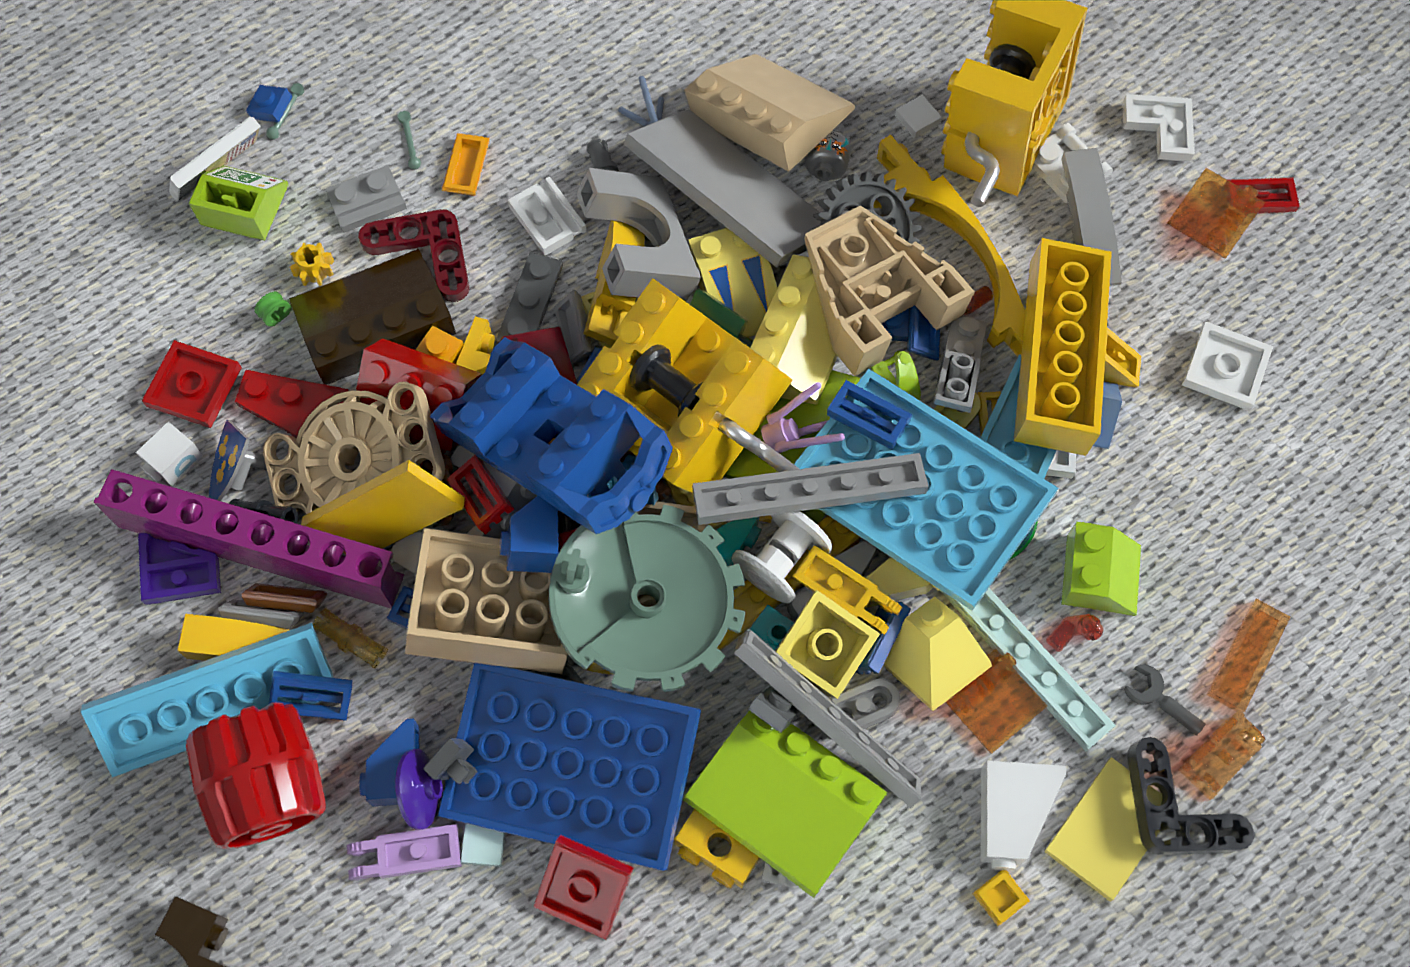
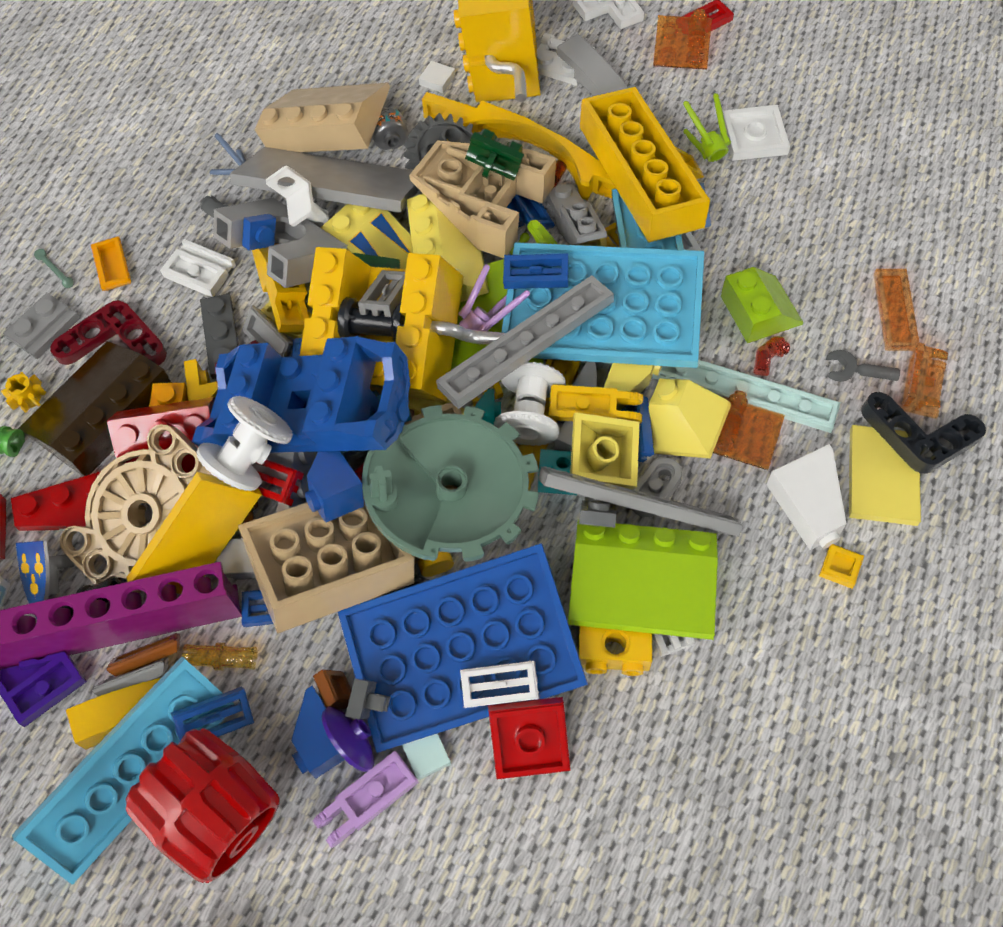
camera: 25 degrees left, 5 degrees down
none -> white hose [196,396,293,491]
none -> blue plate [242,214,276,251]
none -> white bracket [266,166,329,227]
none -> dark orange tile [313,669,351,709]
none -> light grey tile [358,270,405,317]
none -> white tile [460,661,540,708]
none -> dark green hips [465,129,524,181]
none -> lime plant [683,93,731,162]

